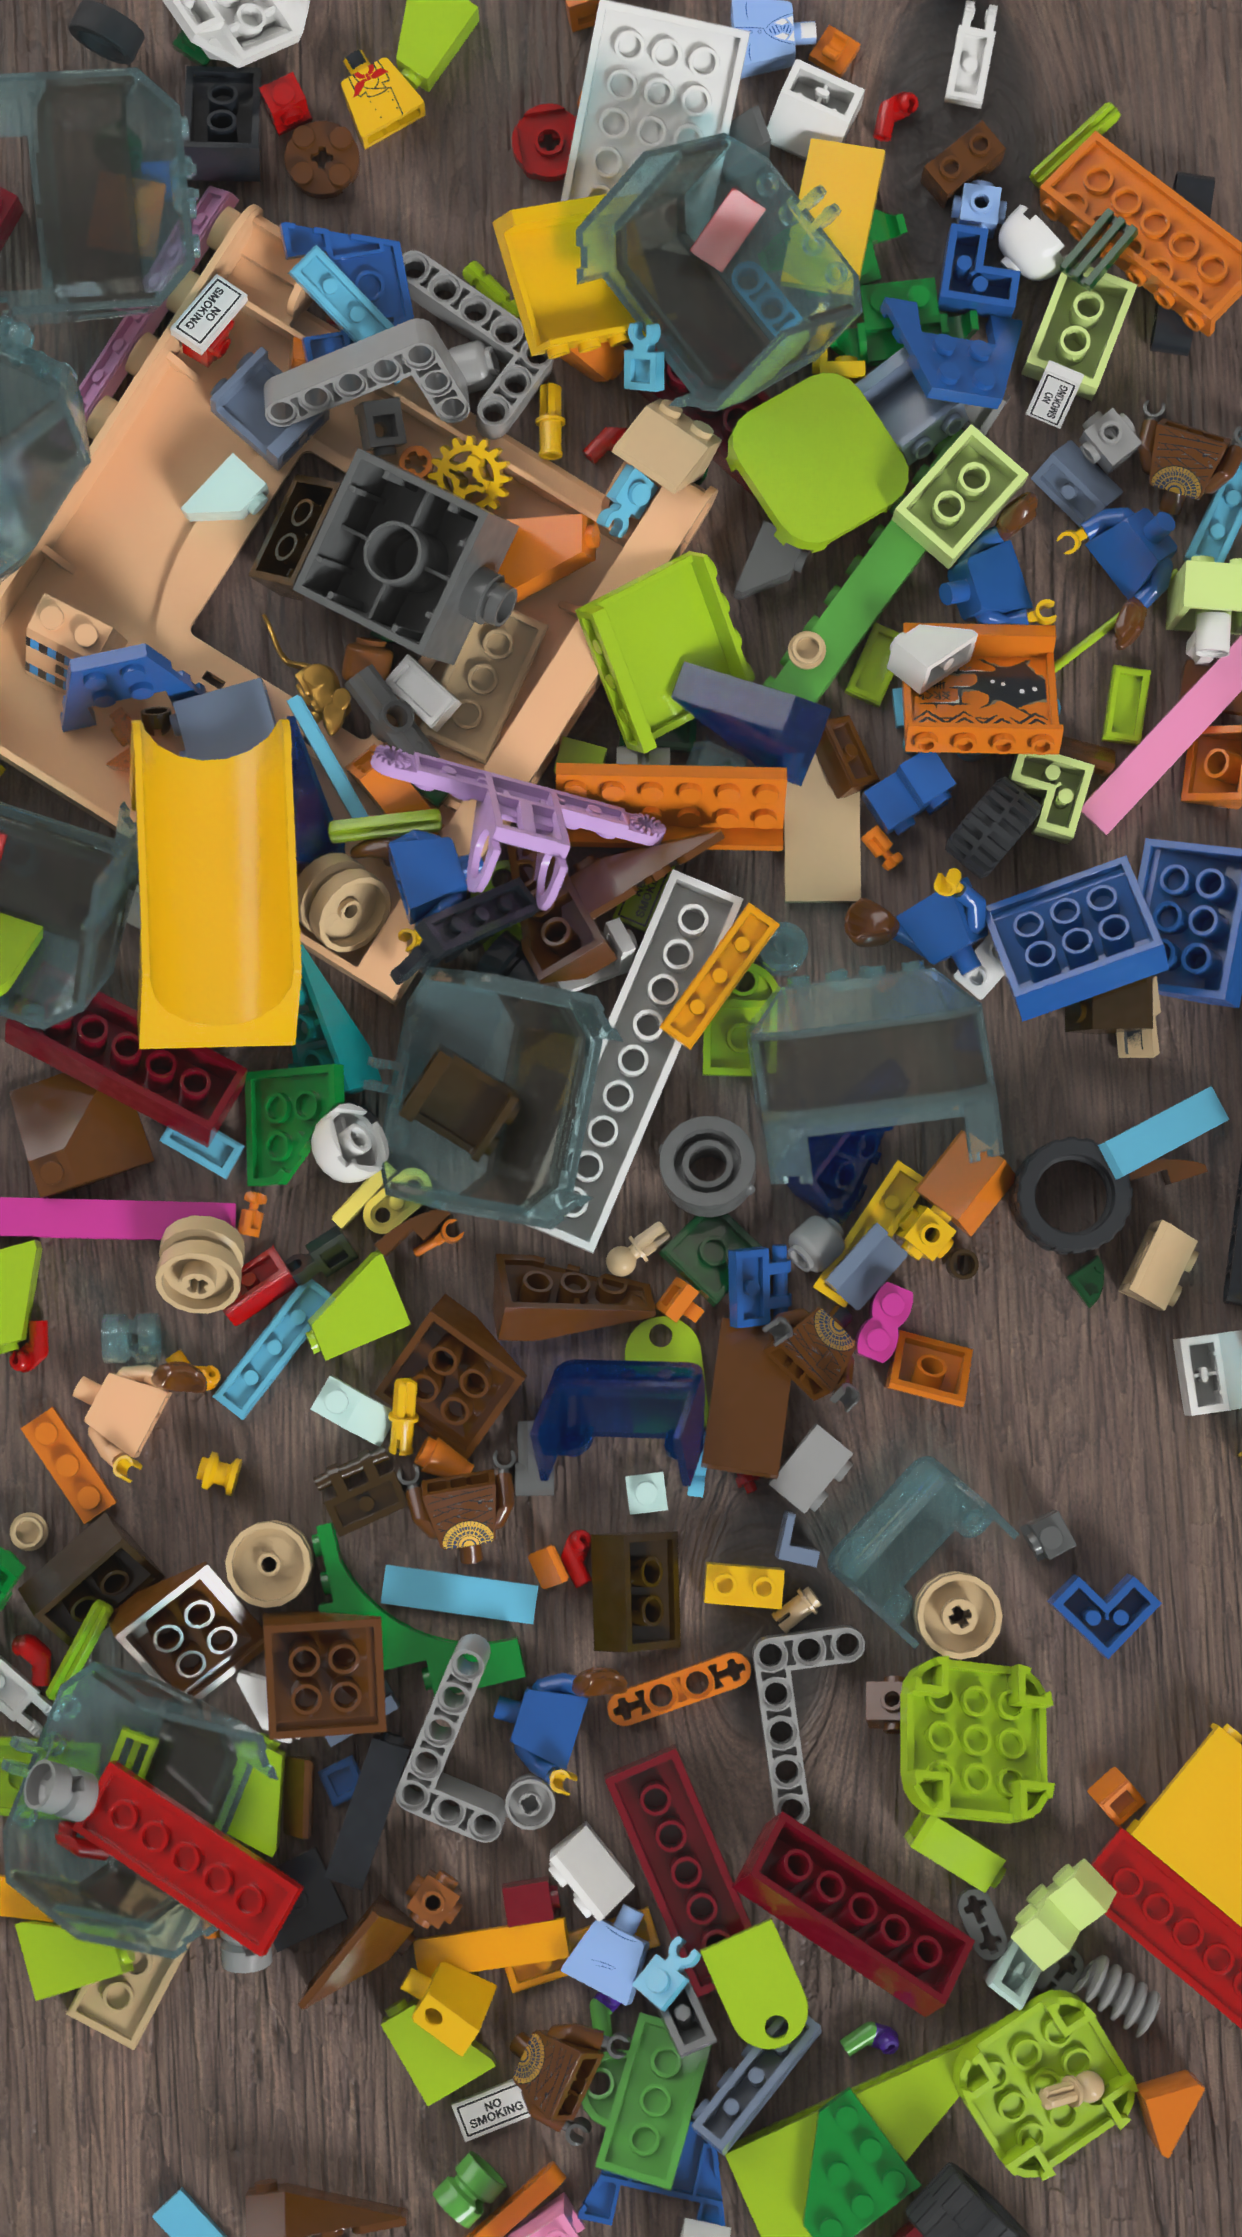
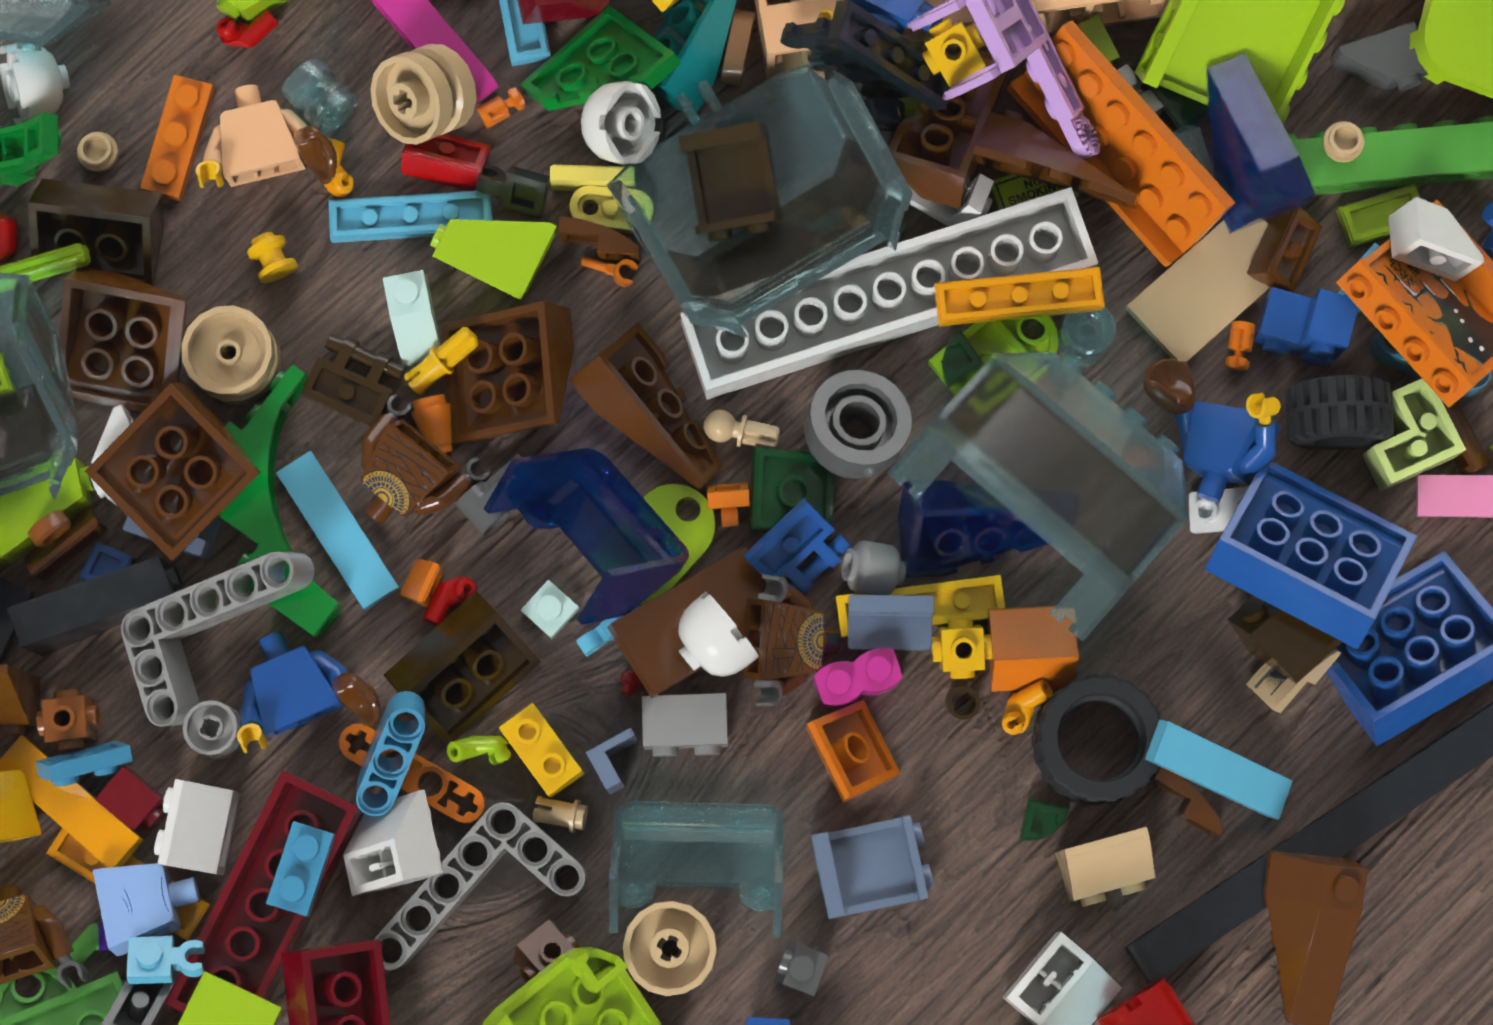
camera: 55 degrees right, 5 degrees down
none -> dark orange tile [27,510,71,547]
none -> dark azure plate [35,740,133,786]
none -> dark azure plate [266,821,336,917]
none -> white slope [343,790,443,896]
none -> dark azure beam [356,691,425,816]
none -> lime arm [447,735,511,765]
none -> white cylinder [678,591,759,677]
none -> medium nougat beam [721,9,756,86]
none -> sand blue panel [810,815,934,920]
none -> yellow brick [921,17,986,87]
none -> dark green tile [942,330,984,388]
none -> light orange arm [1001,679,1053,735]

